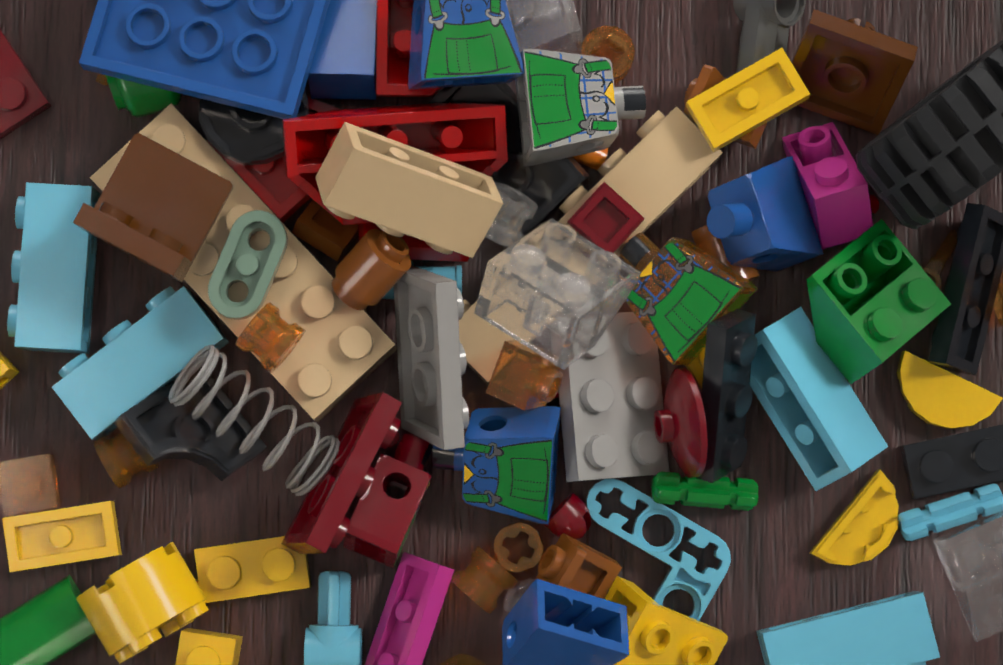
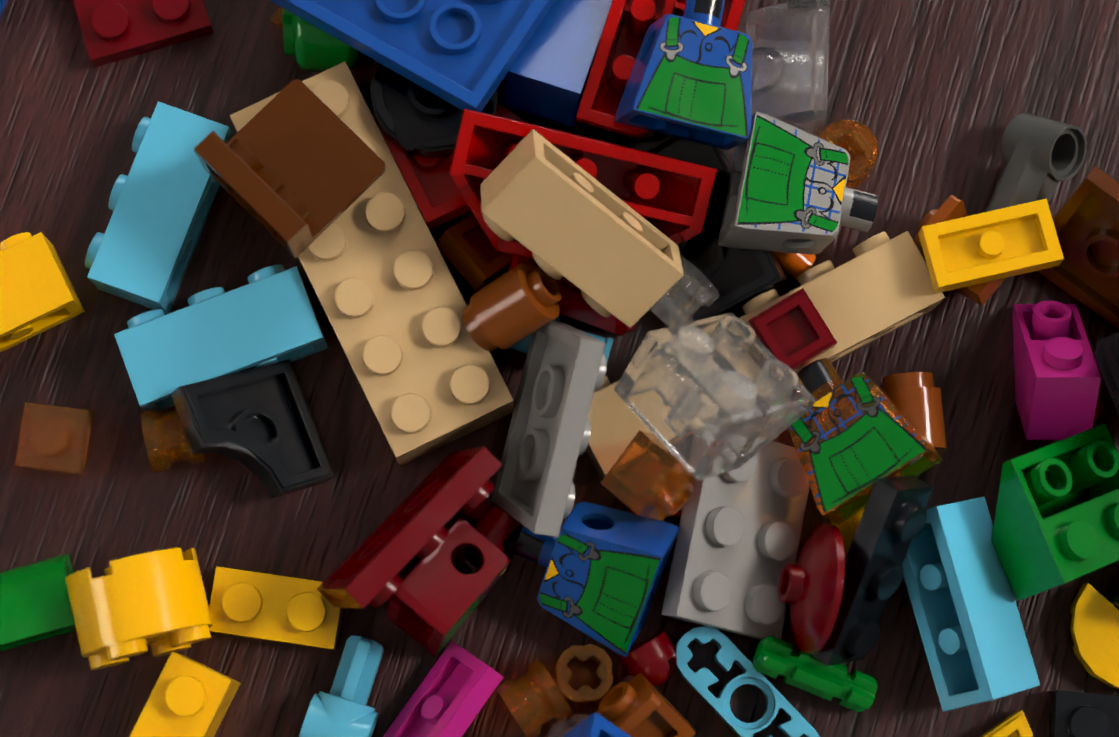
camera: 15 degrees right, 5 degrees down
yellow plate [2,501,122,572] -> none
light grey piece [168,345,340,496] -> none
sand green plate [208,210,288,320] -> none
clear orange wheel [235,302,306,373] -> none
blue torso [707,156,824,271] -> none

